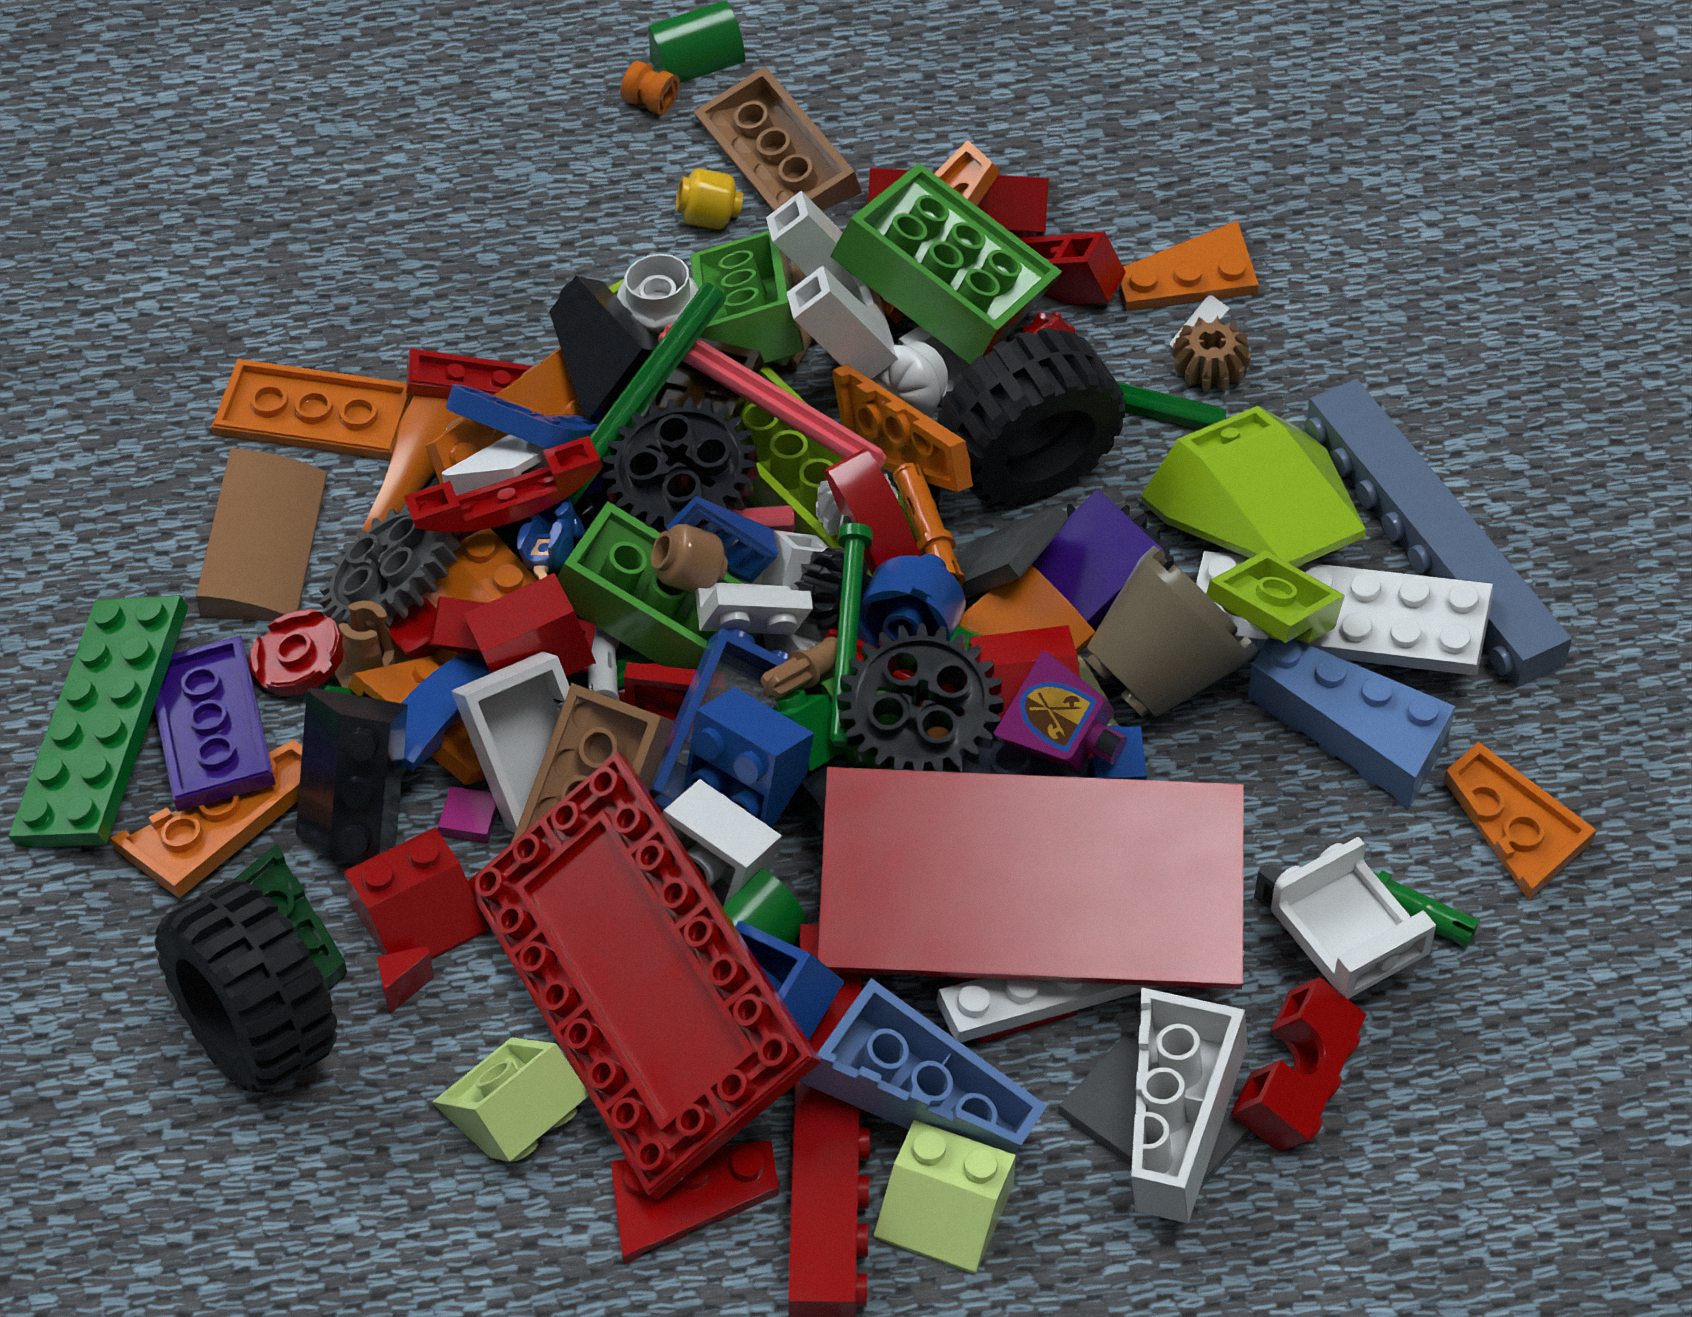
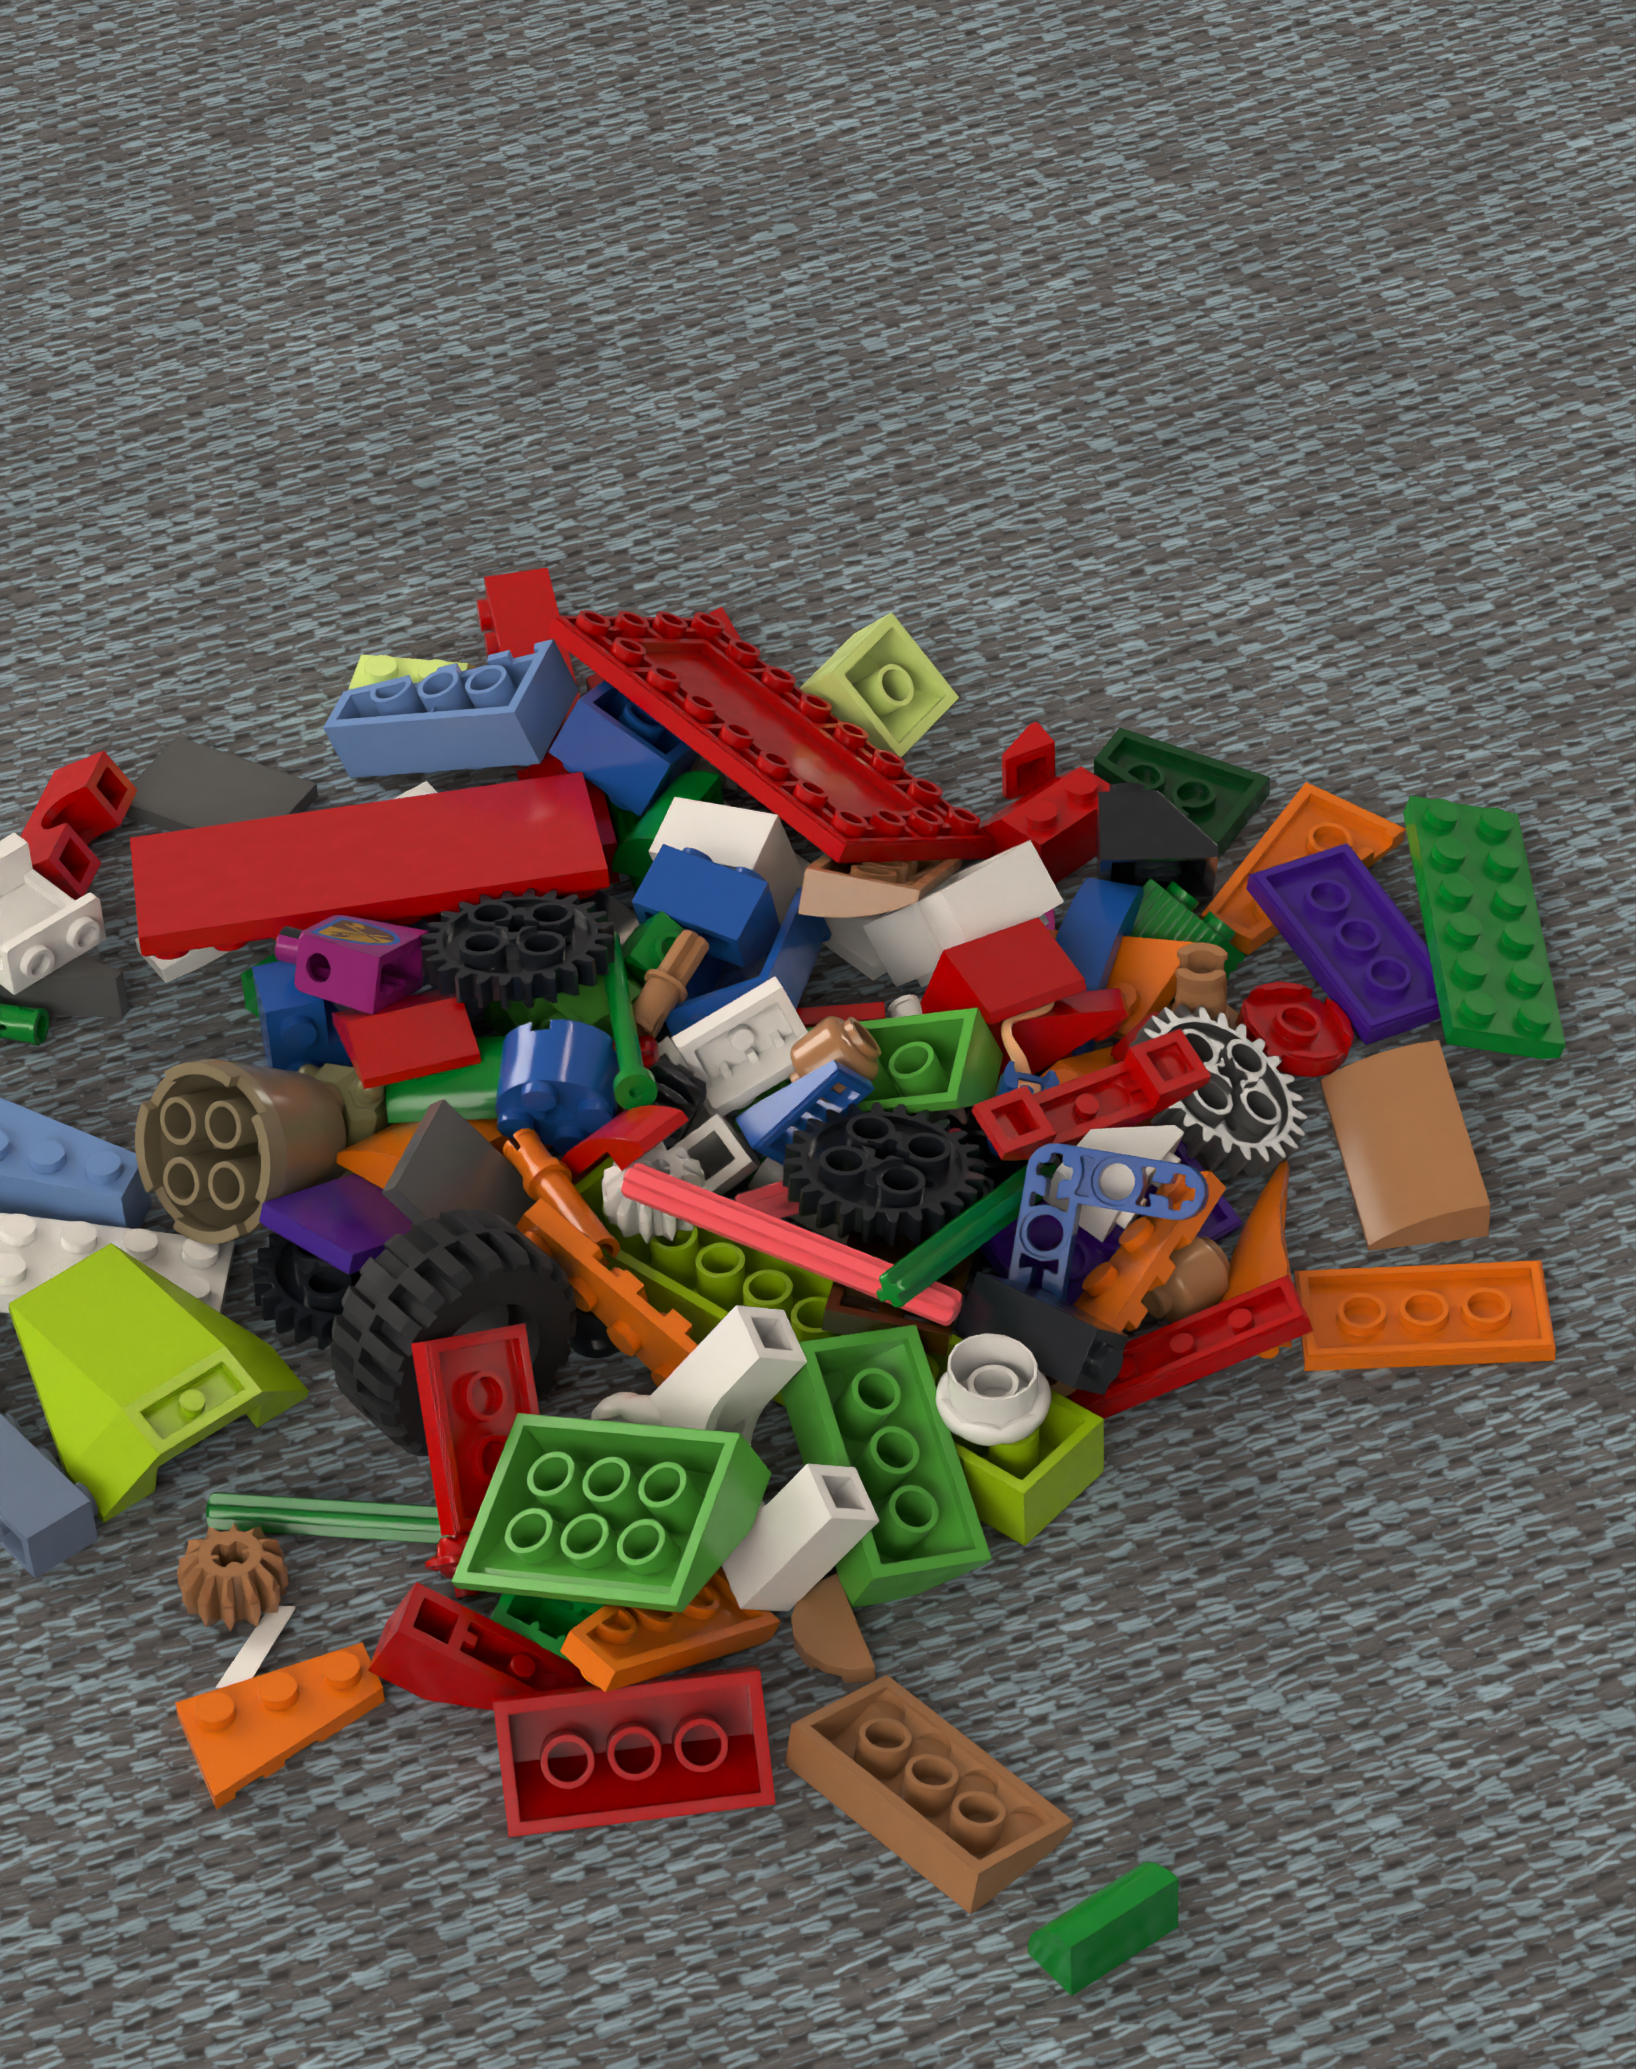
camera: 170 degrees right, 10 degrees down
black tyre [155,880,338,1093] -> none
orange wheel [620,60,680,116] -> none
yellow head [675,168,743,230] -> none
white wedge [1131,988,1248,1223] -> none
lime plate [1206,550,1345,643] -> none

